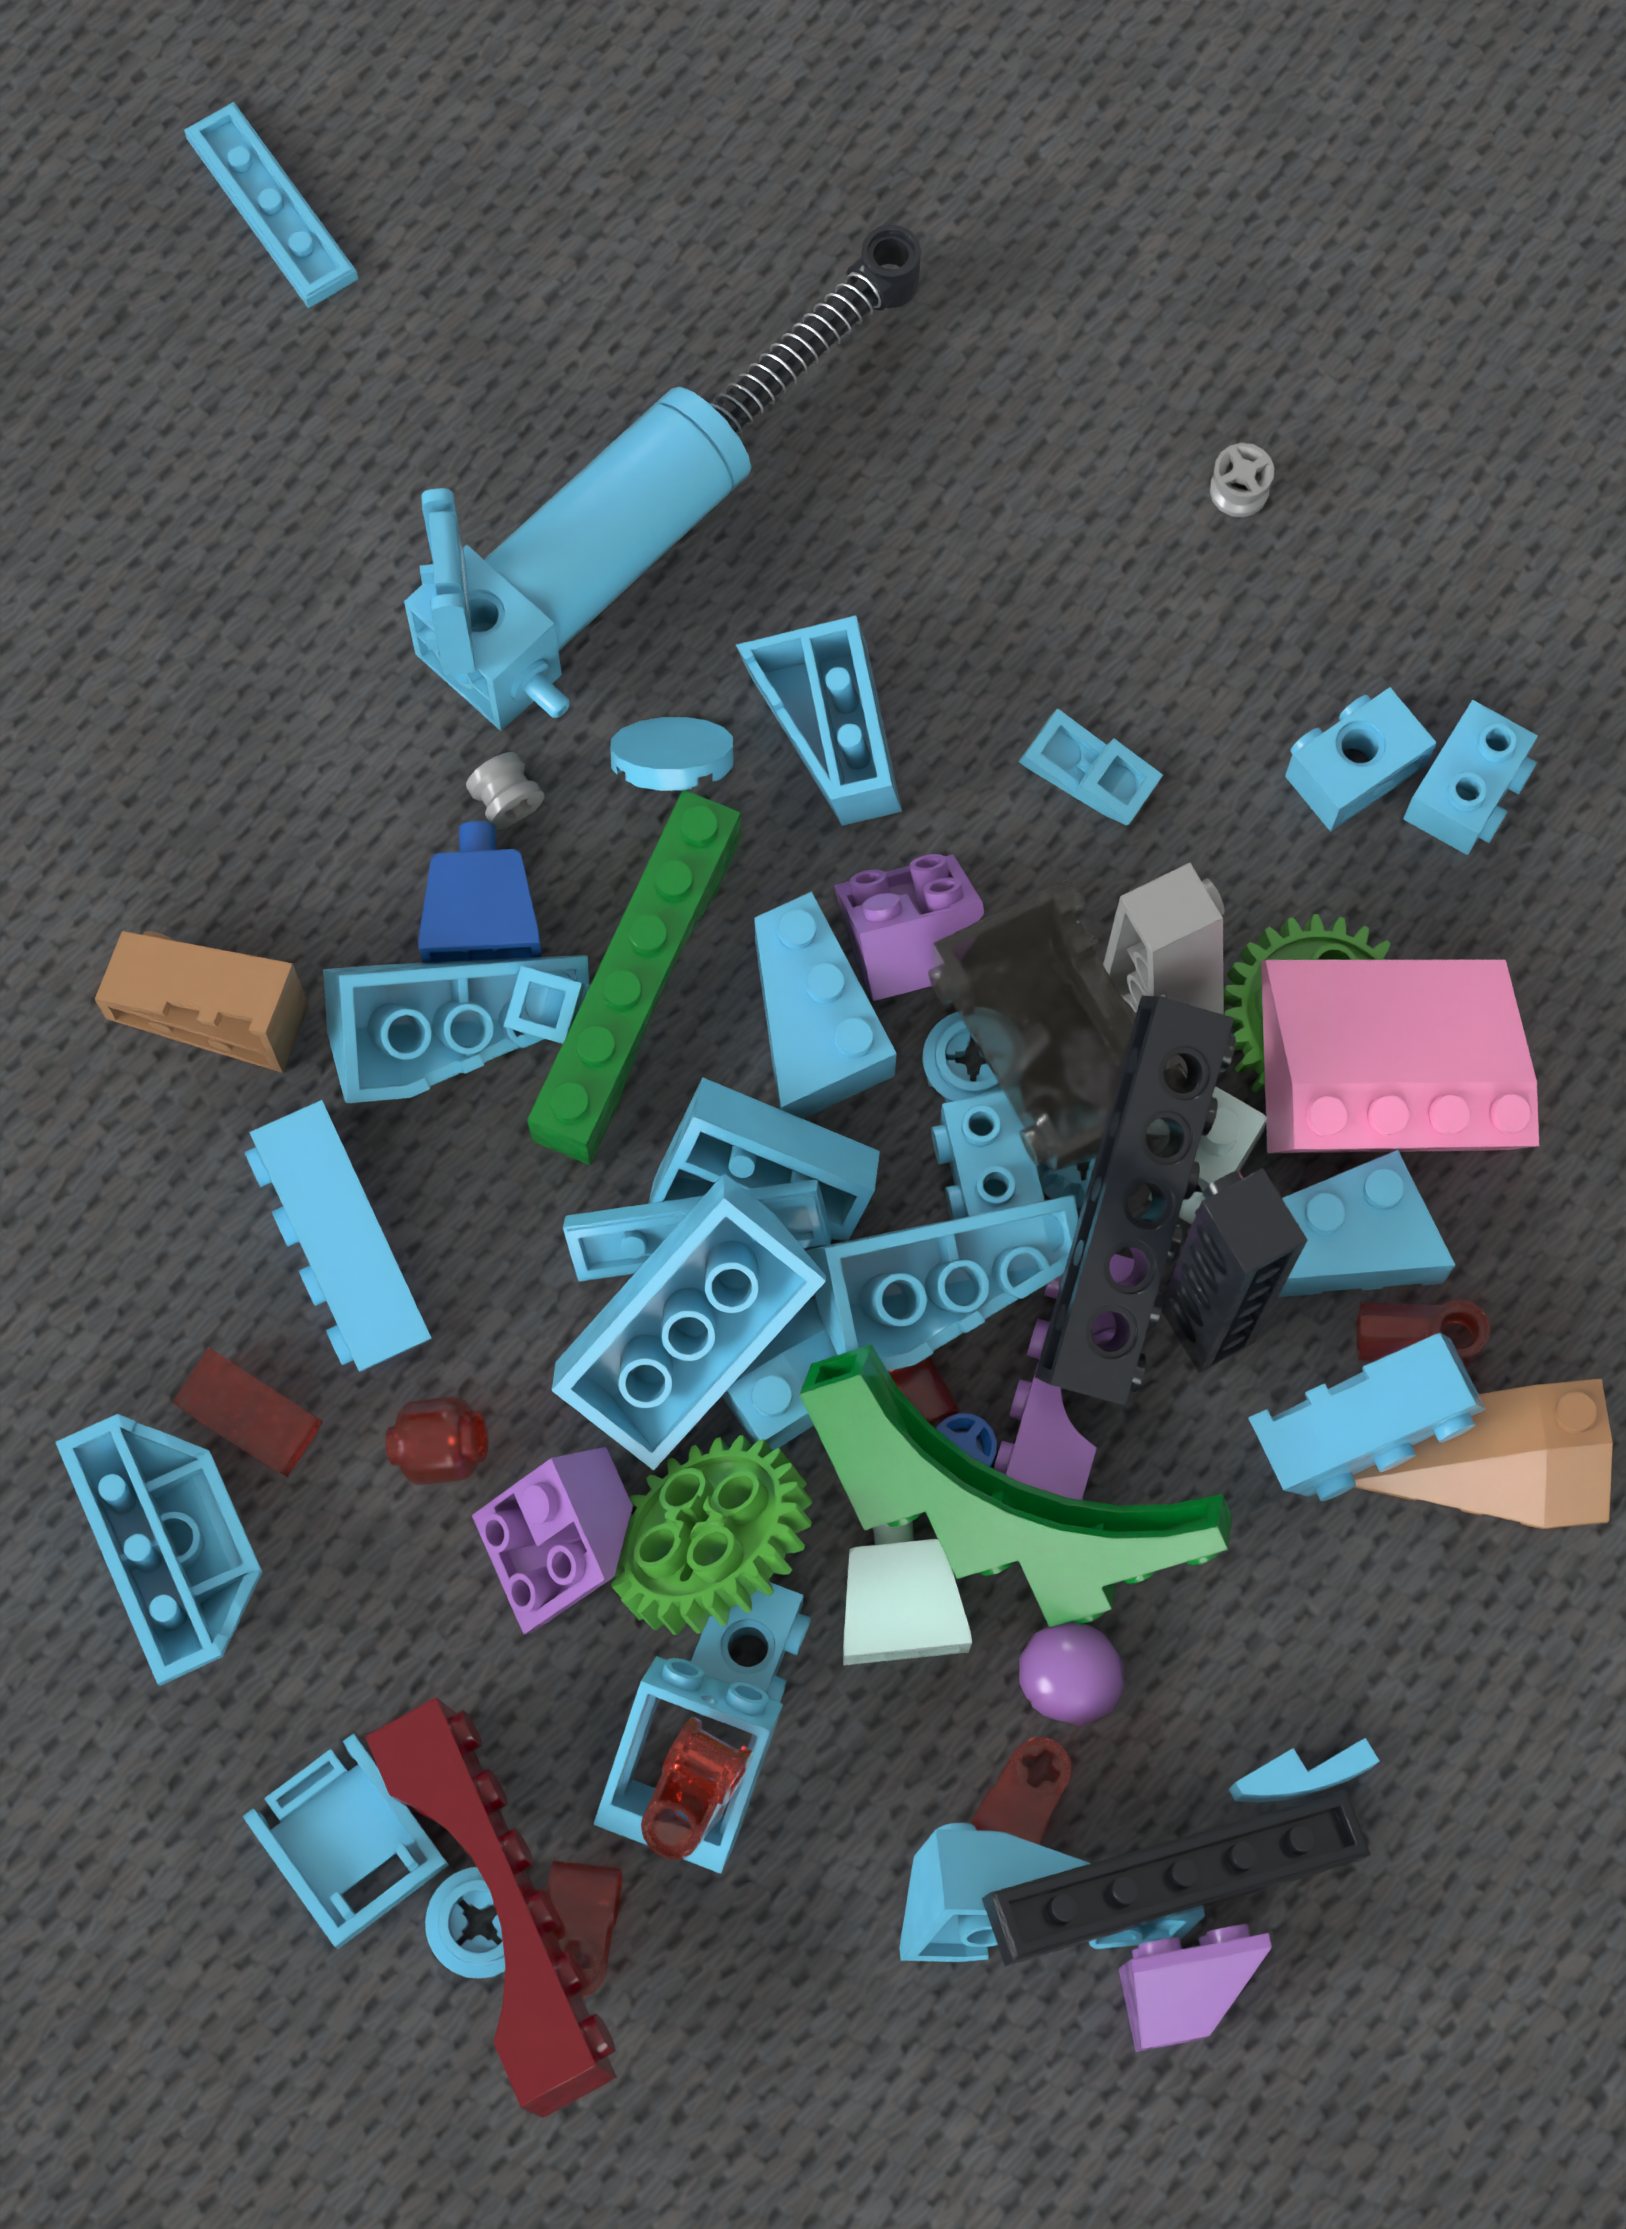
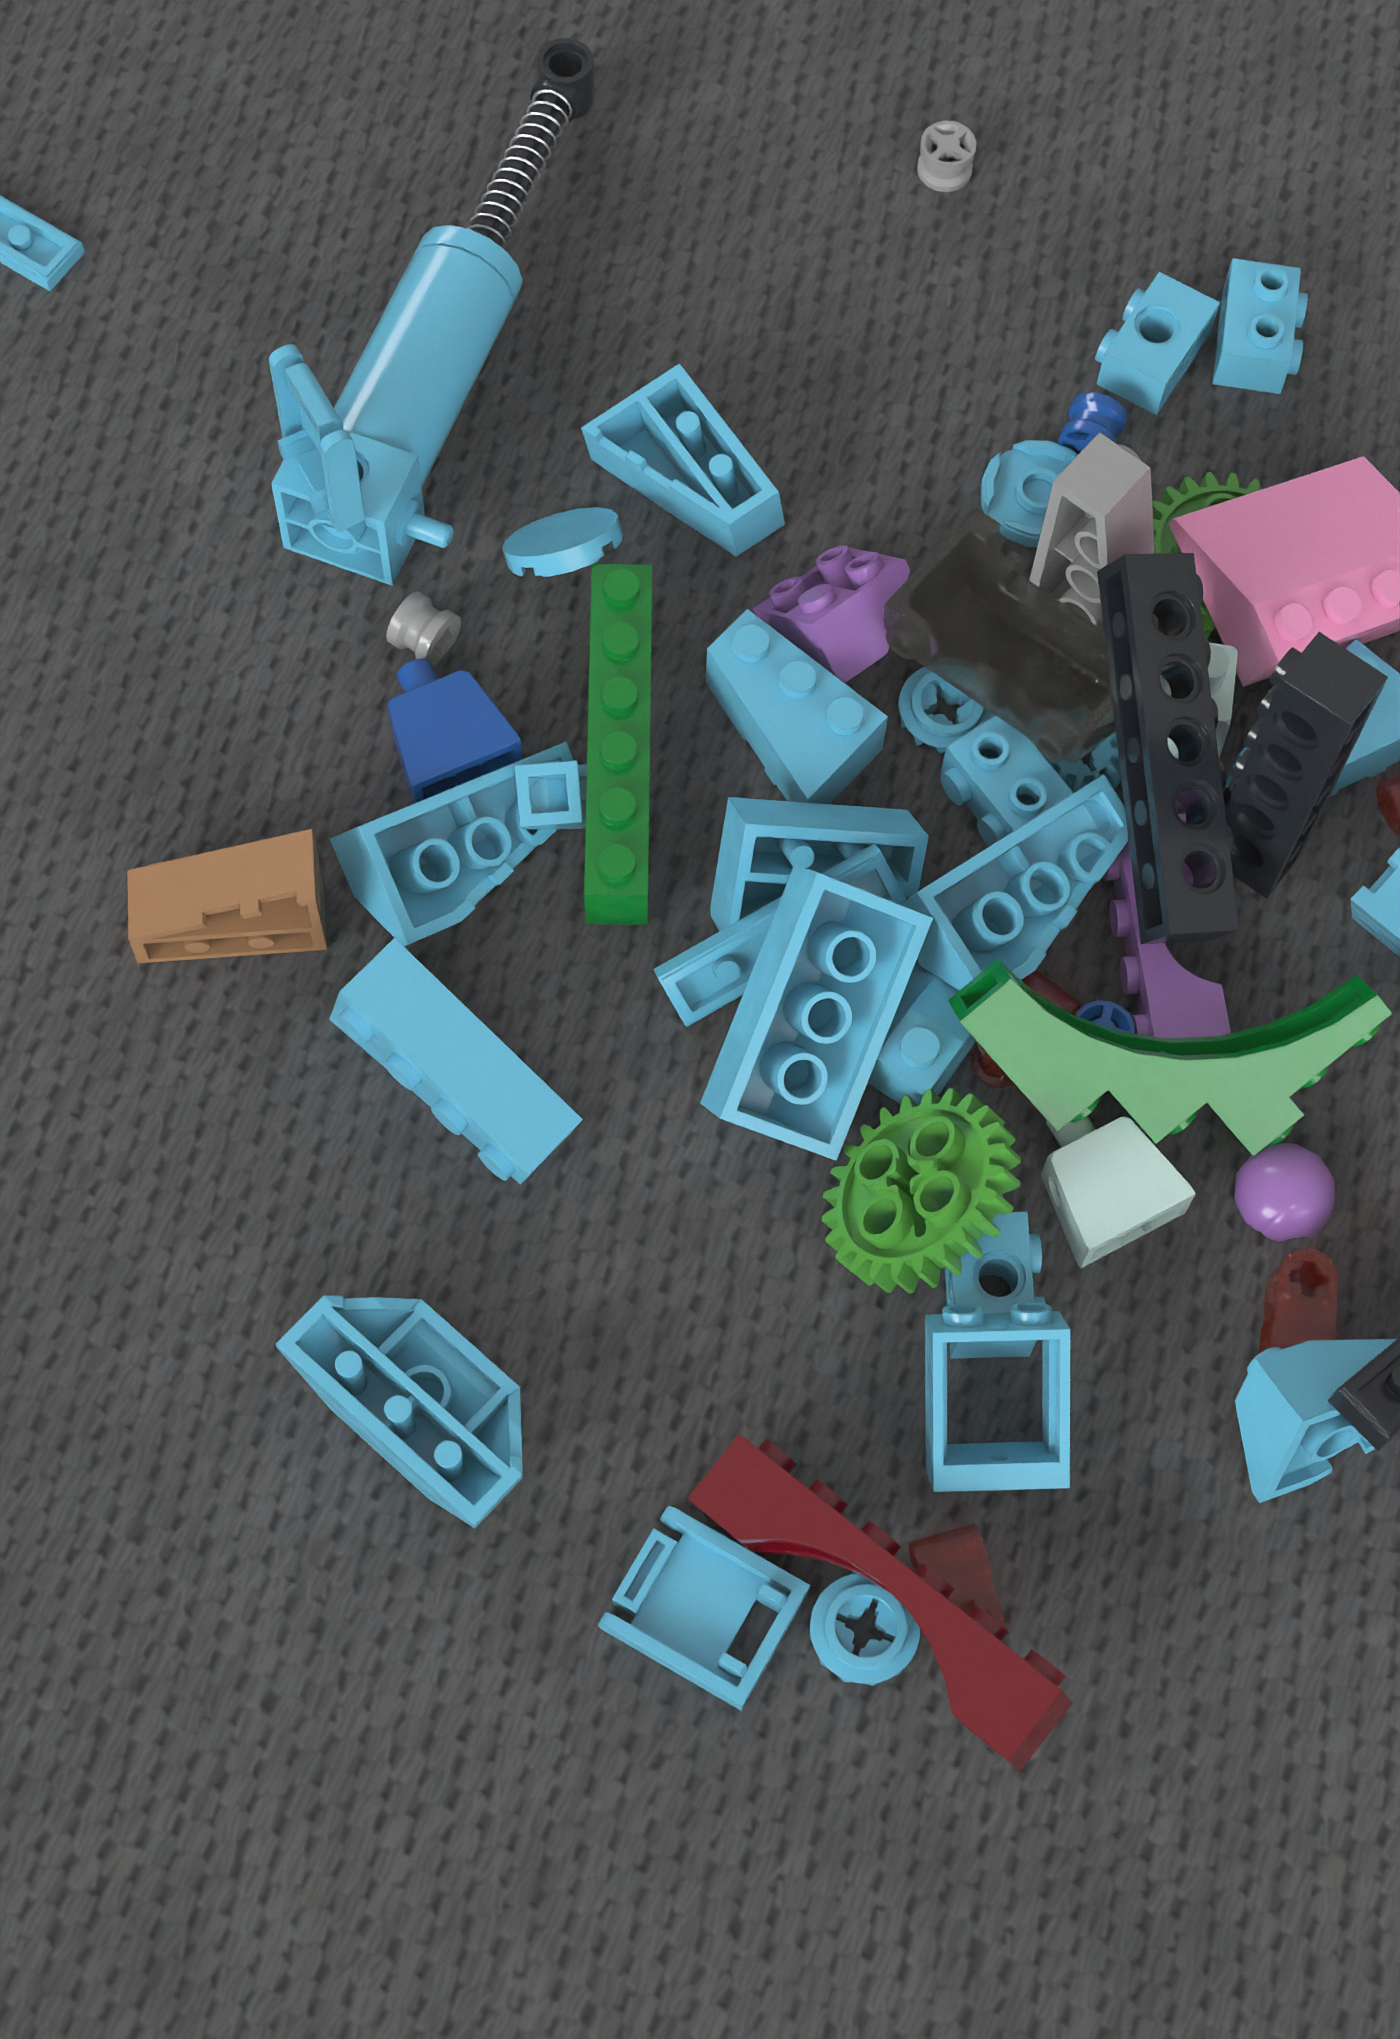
camera: 25 degrees left, 5 degrees down
clear red slope [172,1347,324,1477] -> none
clear red head [385,1396,488,1485] -> none
medium lavender slope [472,1447,633,1635] -> none
clear red piece [641,1716,754,1860] -> none
medium azure slope [1018,708,1163,825] -> none
none -> medium azure tile [980,440,1078,547]
none -> blue wheel [1058,392,1128,454]

